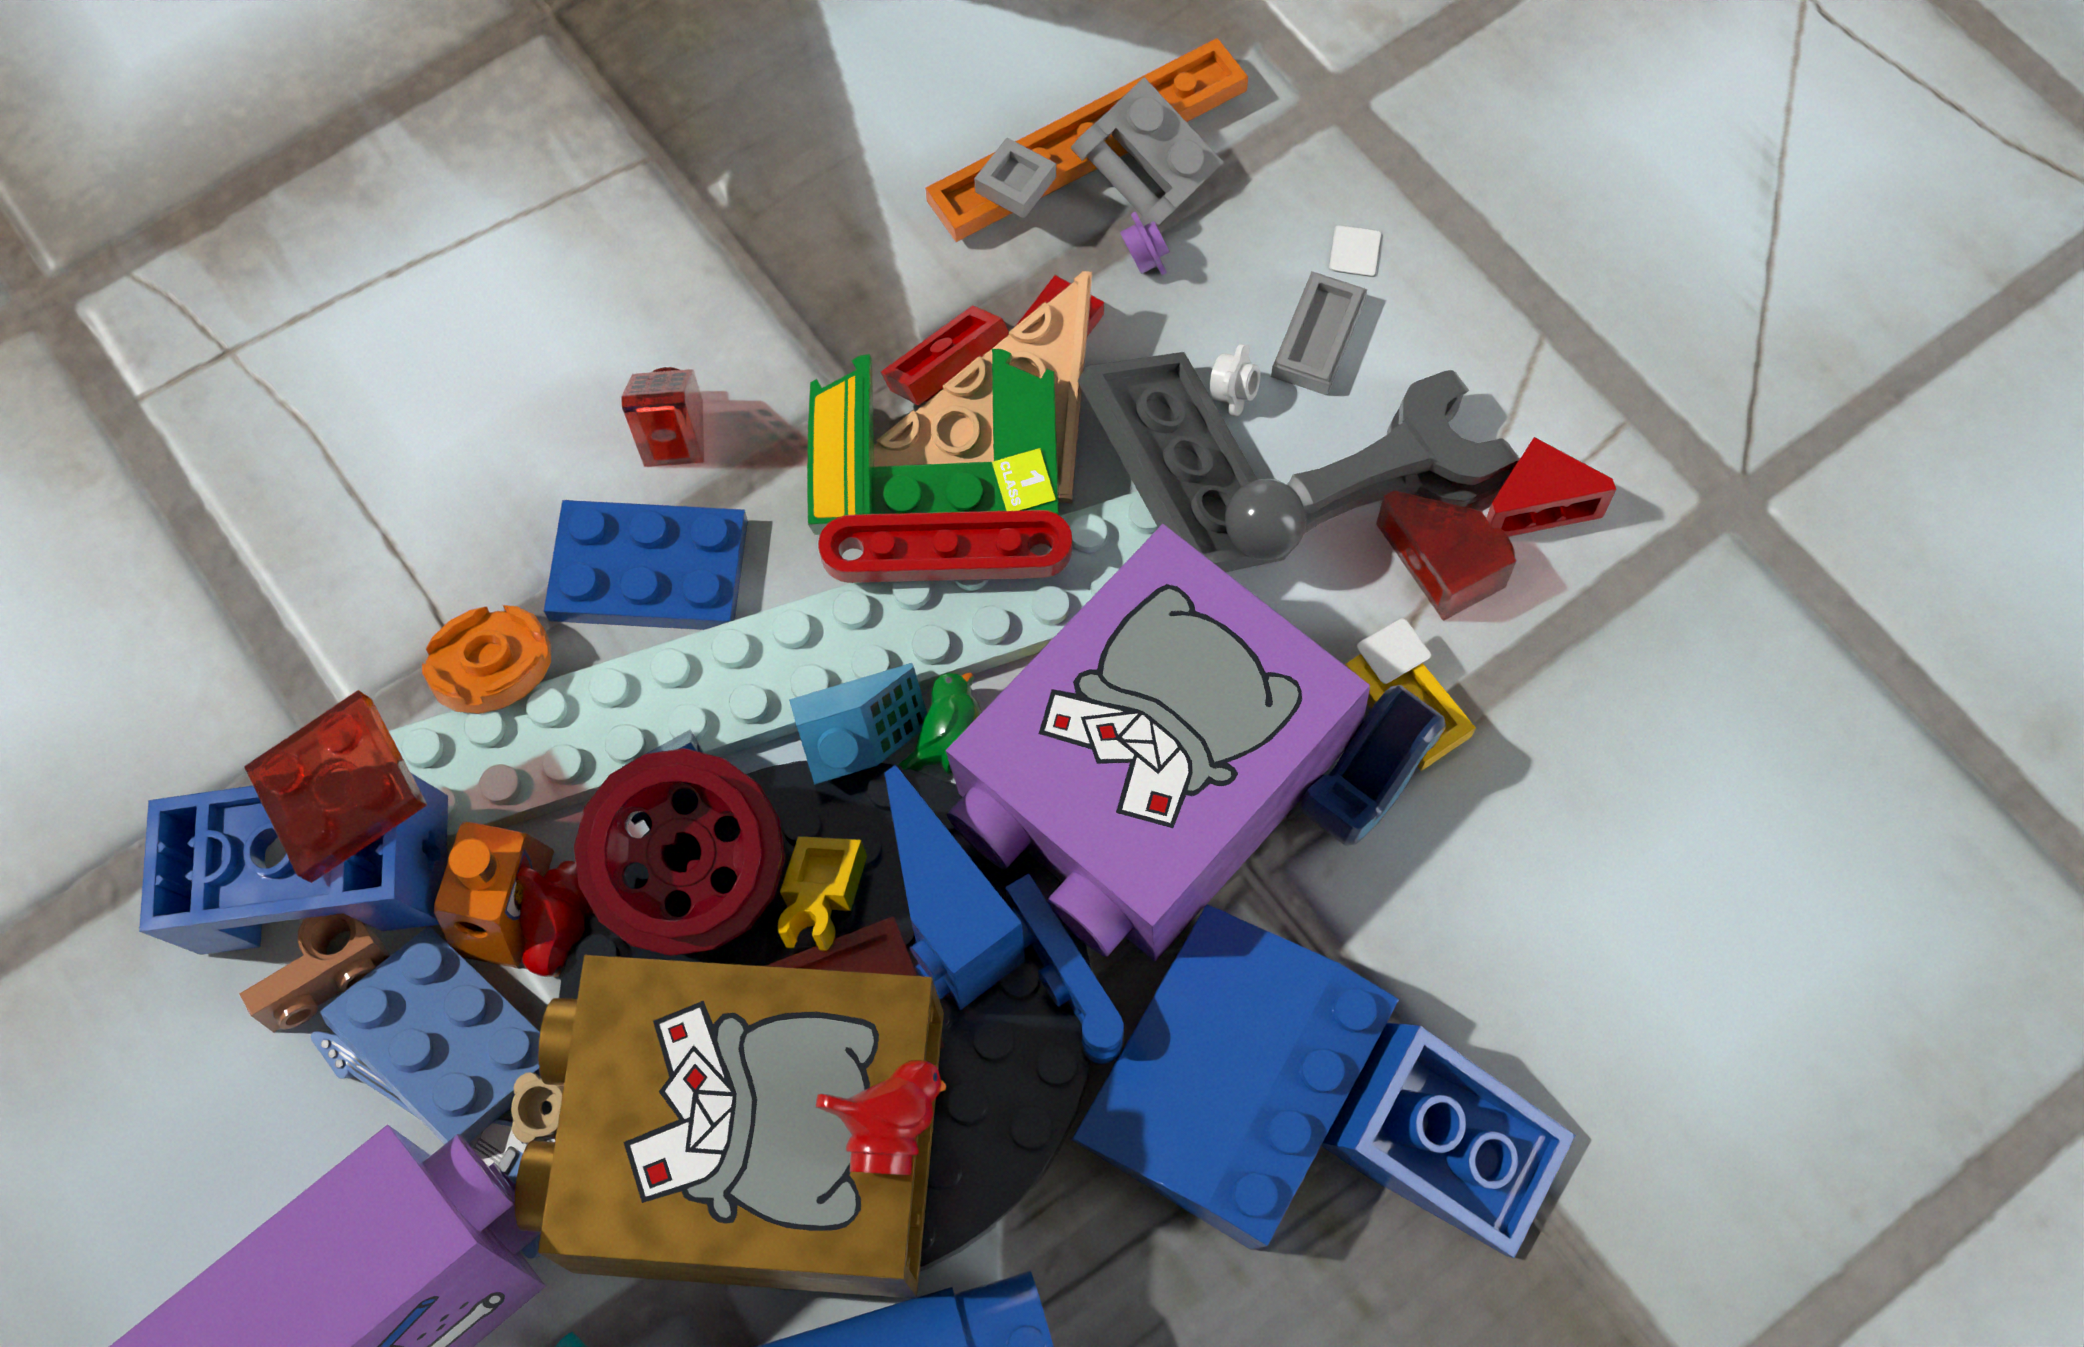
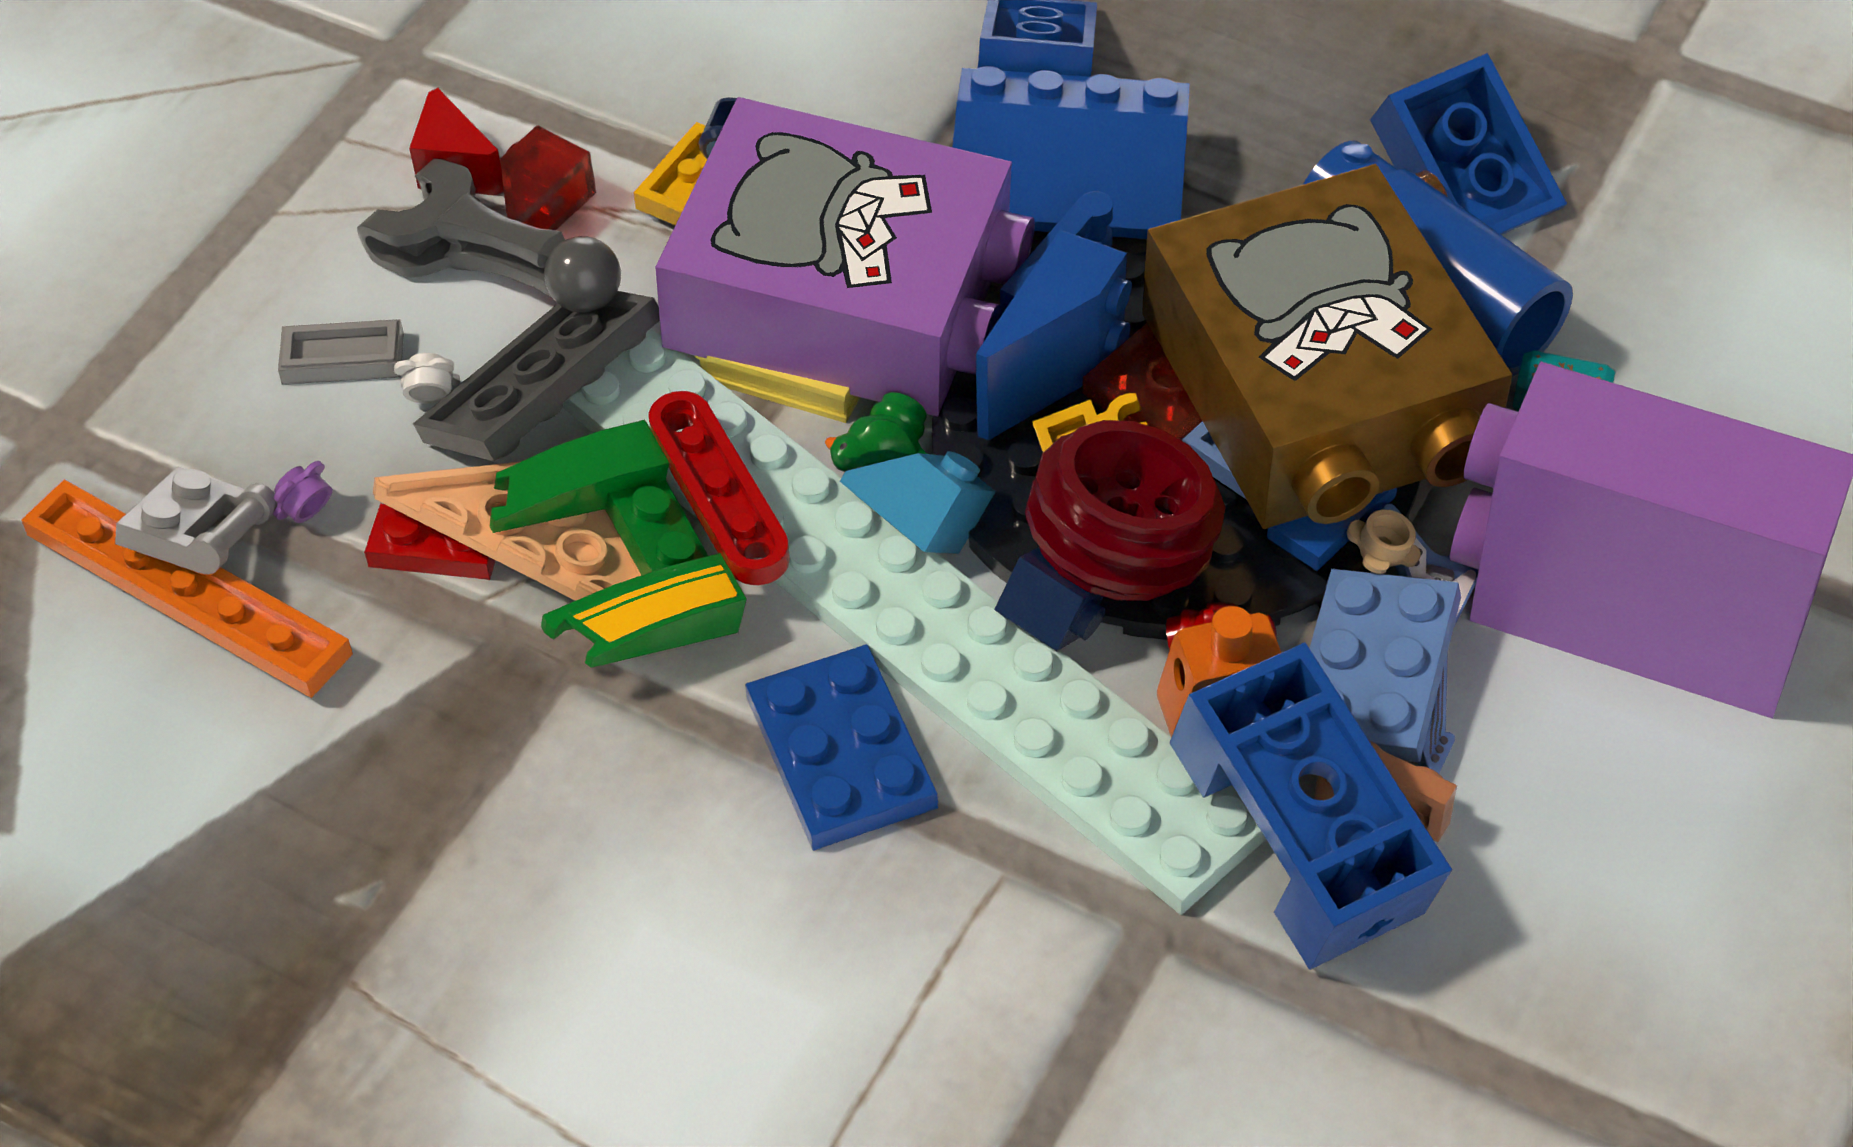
camera: 115 degrees left, 15 degrees down
clear red plate [244,690,427,883] -> none
orange tile [422,605,552,714] -> none
clear red slope [621,367,704,467] -> none
red animal [816,1060,946,1175] -> none
red plate [881,305,1009,406] -> none
light grey plate [974,138,1056,219] -> none
neon yellow sticker [992,448,1056,511] -> none
white sticker [1329,225,1381,276] -> none
white sticker [1357,618,1431,684] -> none

